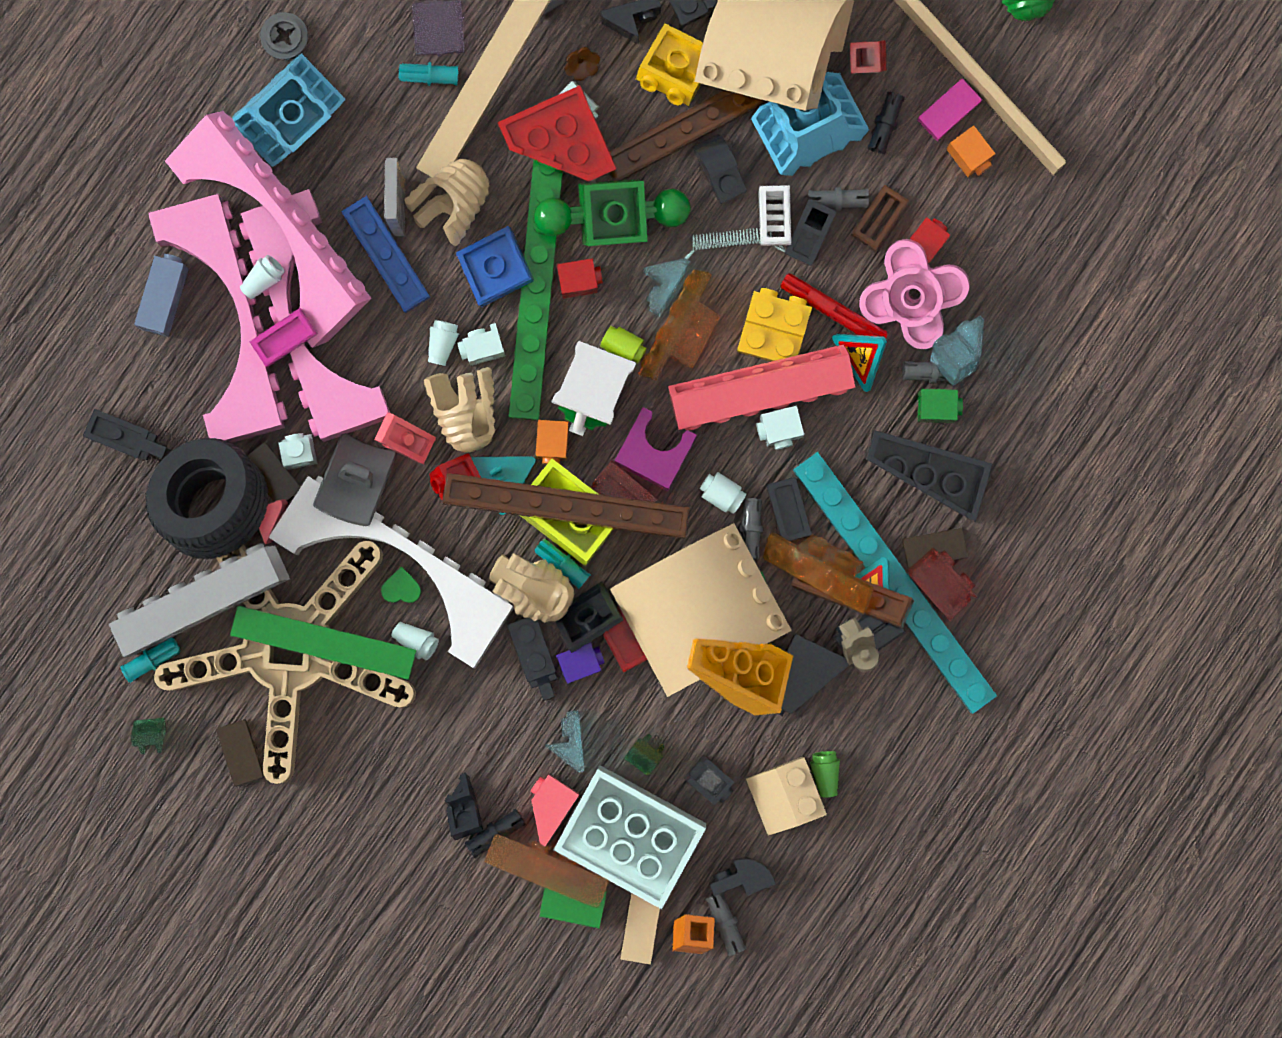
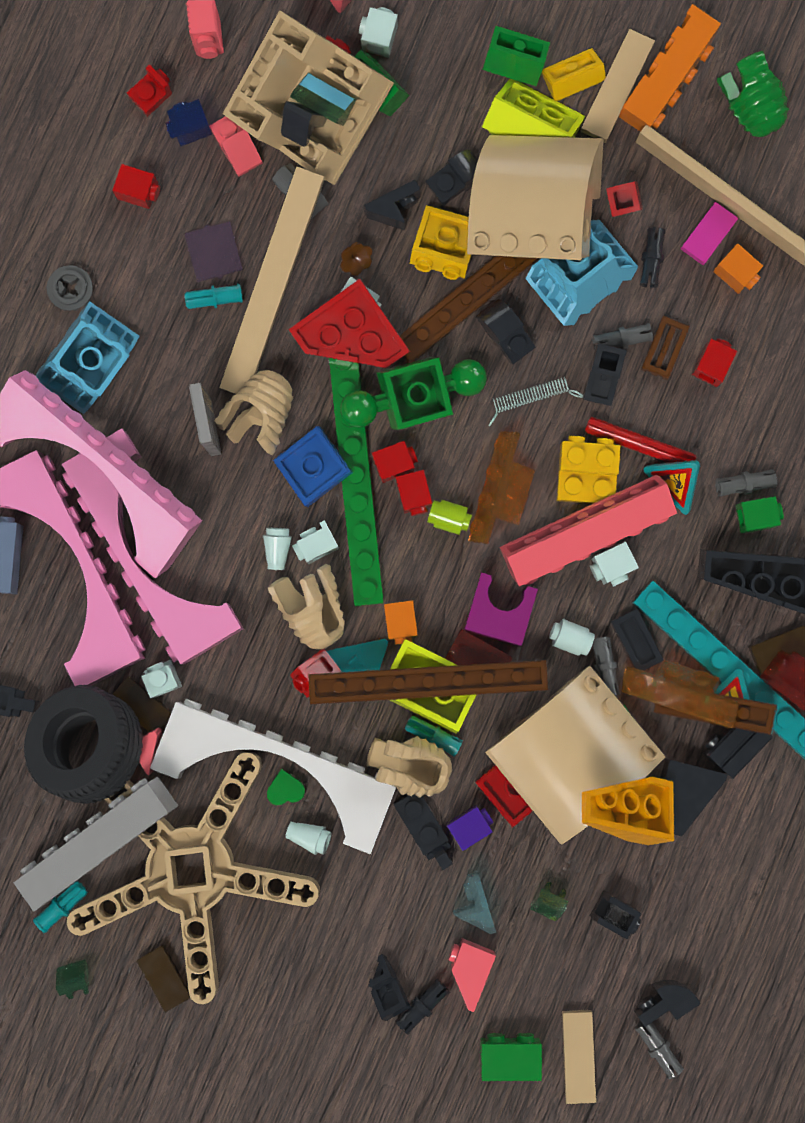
camera: 10 degrees left, 0 degrees up
green tile [230,606,417,680] -> none
light aqua cone [240,255,284,299] -> none
dark pink tile [249,308,318,368] -> none
dark grey shield [313,433,397,526] -> none
blue tile [341,196,430,313] -> none
coral slope [374,412,436,464] -> none
clear orange bracket [485,834,609,908] -> none
white piece [552,341,636,436] -> none
light aqua slope [554,765,706,909] -> none
black slope [555,581,623,653] -> none
clear light blue slope [643,258,690,317] -> none
orange brick [673,915,715,954] -> none
tan slope [746,757,827,836] -> none
white slope [759,186,791,246] -> none
bright green cone [810,751,840,797] -> none
dark tan hips [839,618,879,672] -> none
bright pink plant [859,239,970,349] -> none
clear light blue slope [930,316,984,385] -> none
none -> red brick [395,470,433,516]

